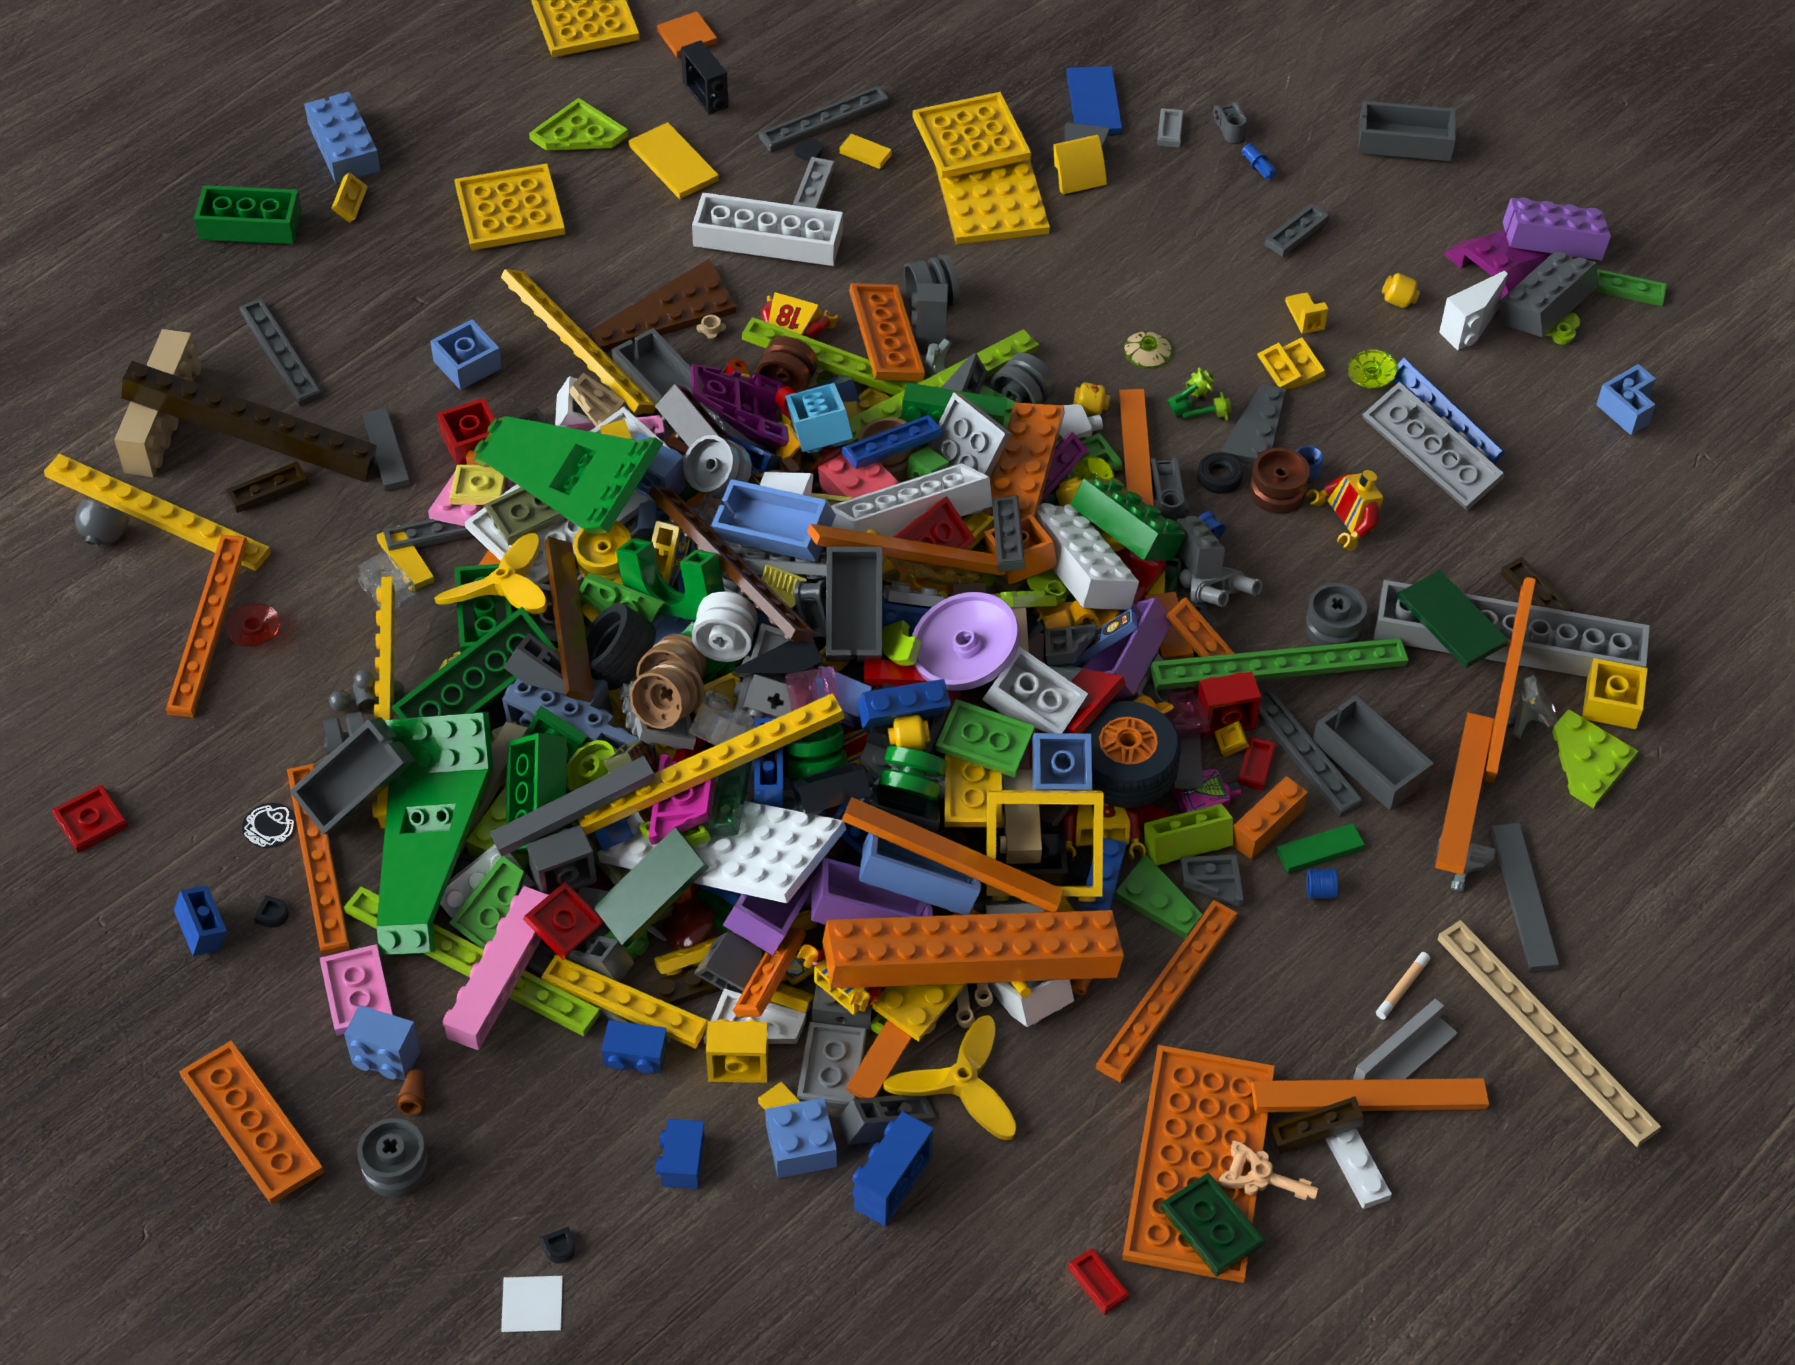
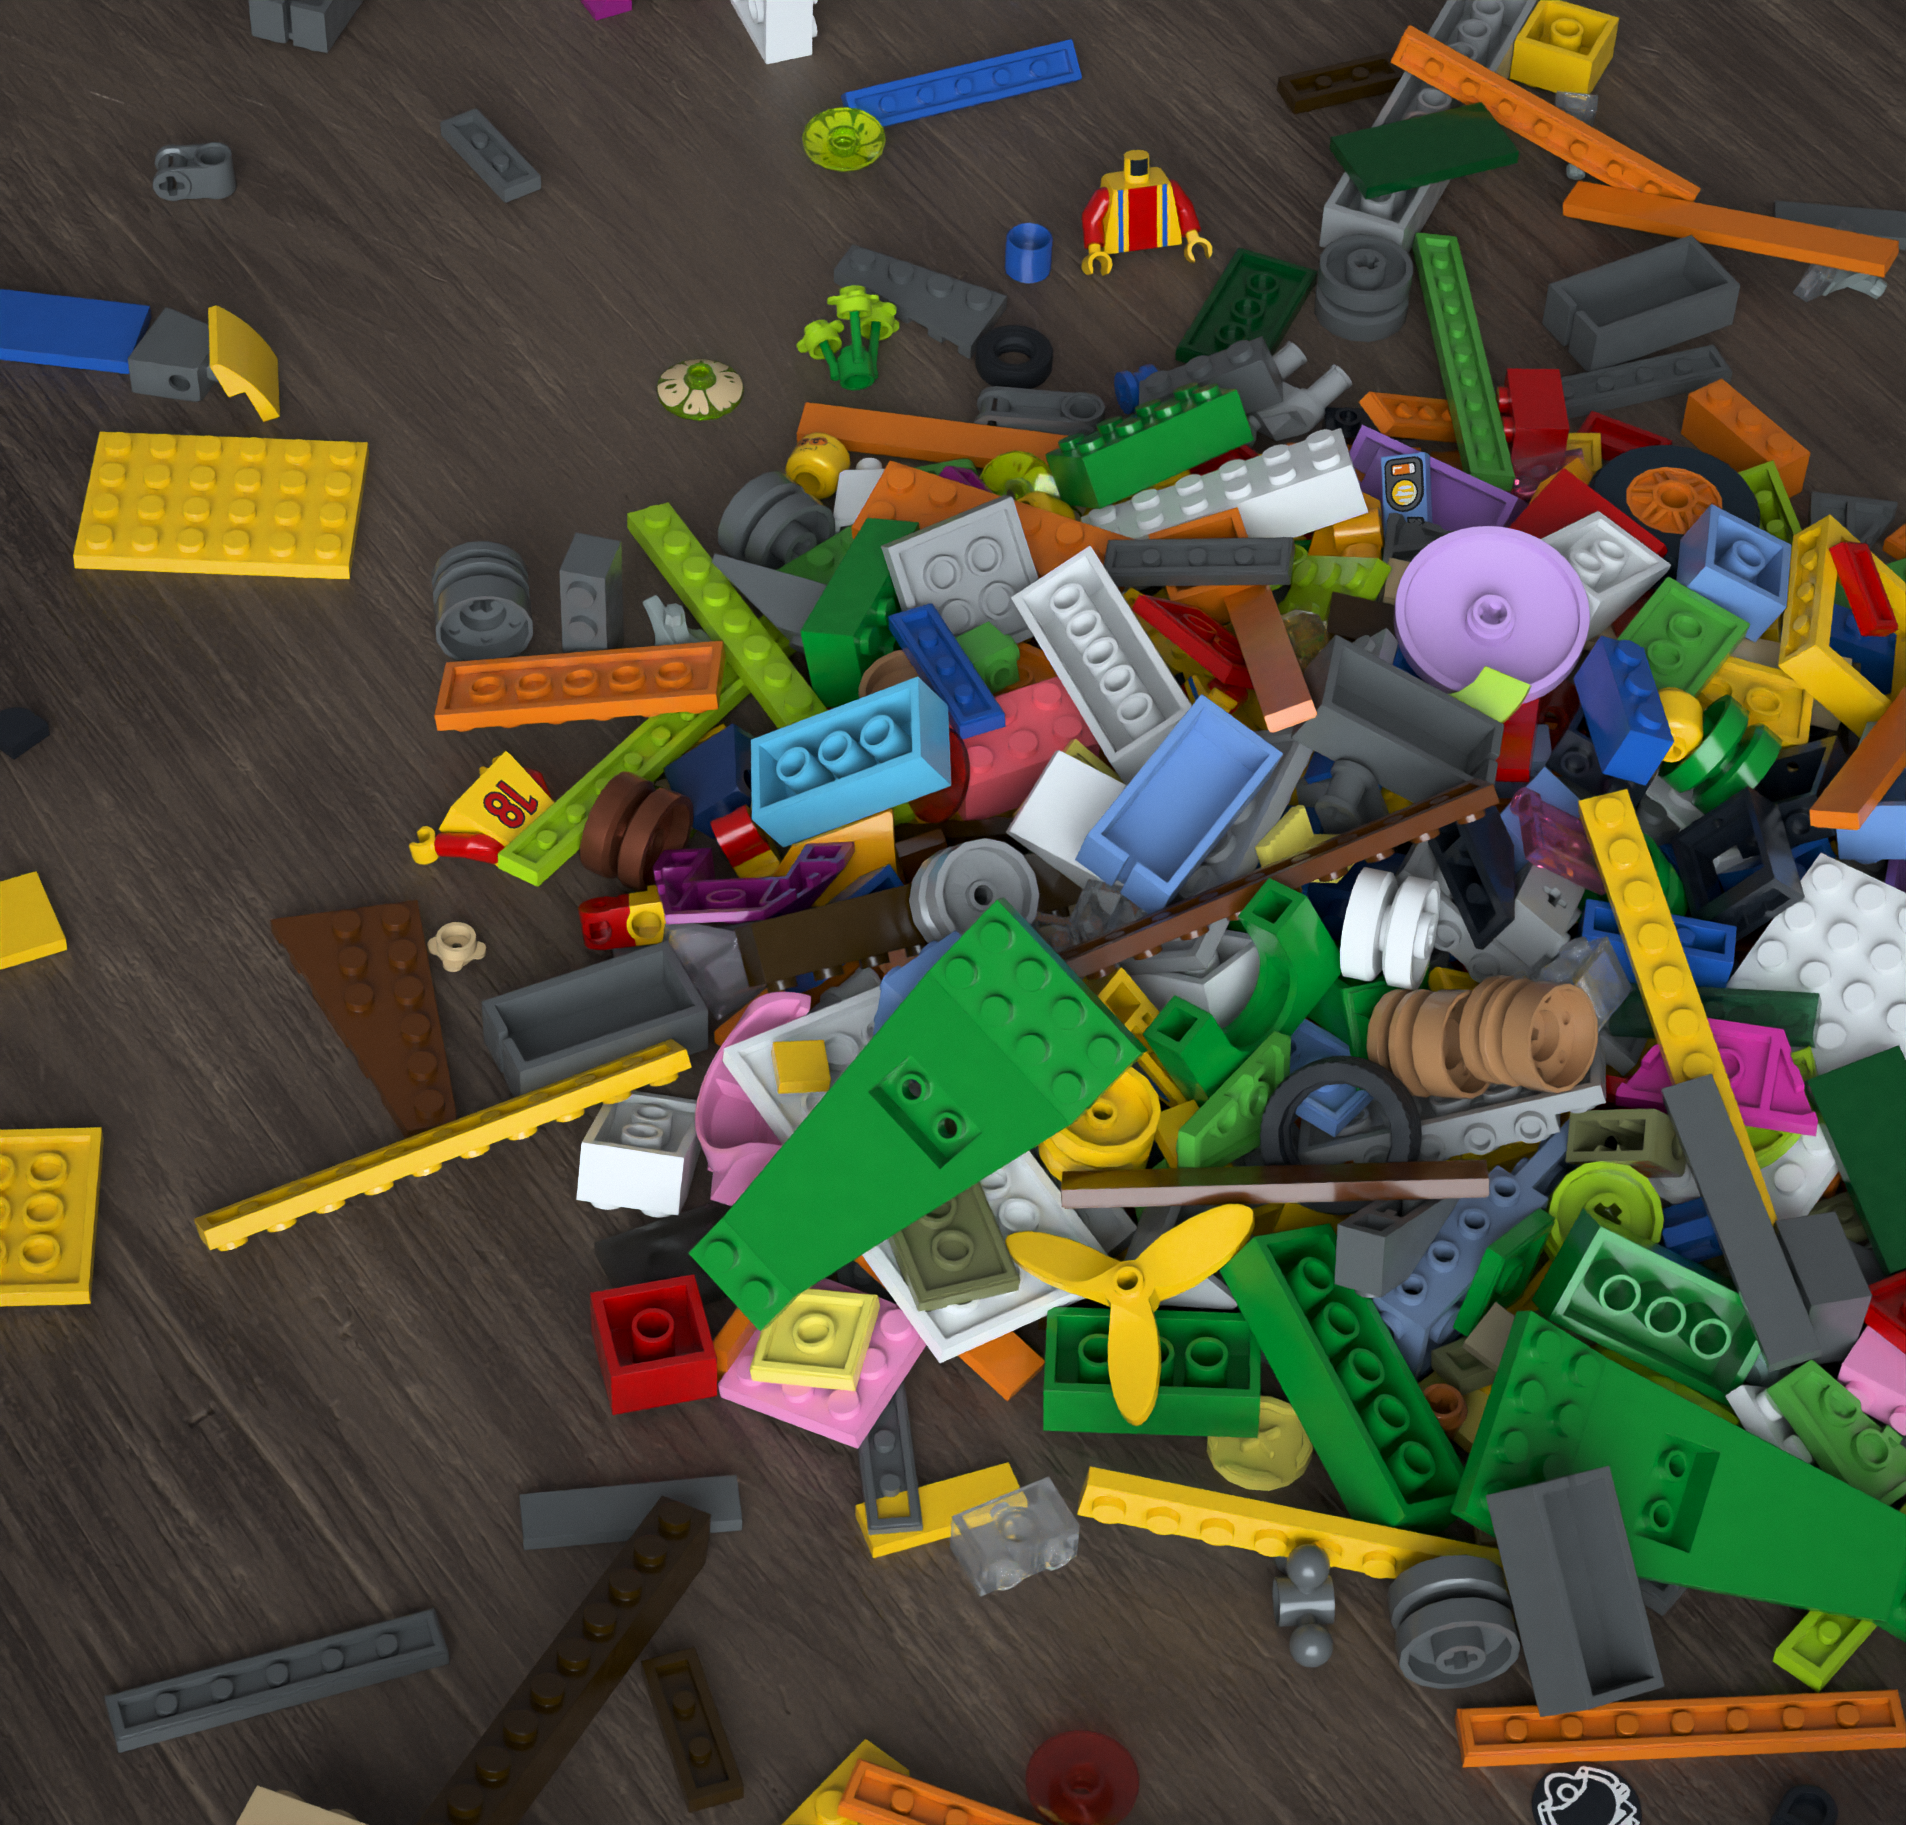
camera: 80 degrees left, 5 degrees down
medium blue brick [430,319,502,390] -> none
tan wing [569,373,625,427] -> none
white brick [692,193,843,266] -> none
light grey plate [793,157,834,209] -> none
yellow tile [840,134,891,169] -> none
yellow plate [913,92,1031,178] -> none
light grey tile [1157,108,1184,148] -> none
blue axle [1242,143,1277,180] -> none
copper wheel [1250,448,1310,513] -> none
yellow slope [1257,337,1326,390] -> none
green tile [1276,823,1365,874] -> none
yellow bracket [1285,293,1328,334] -> none
blue piece [1307,868,1338,899] -> none
light grey plate [1362,382,1505,511] -> none
yellow head [1382,273,1420,309] -> none
lime plate [1552,709,1638,809] -> none
none -> dark green tile [1175,247,1318,363]
none -> red tile [1829,542,1899,637]

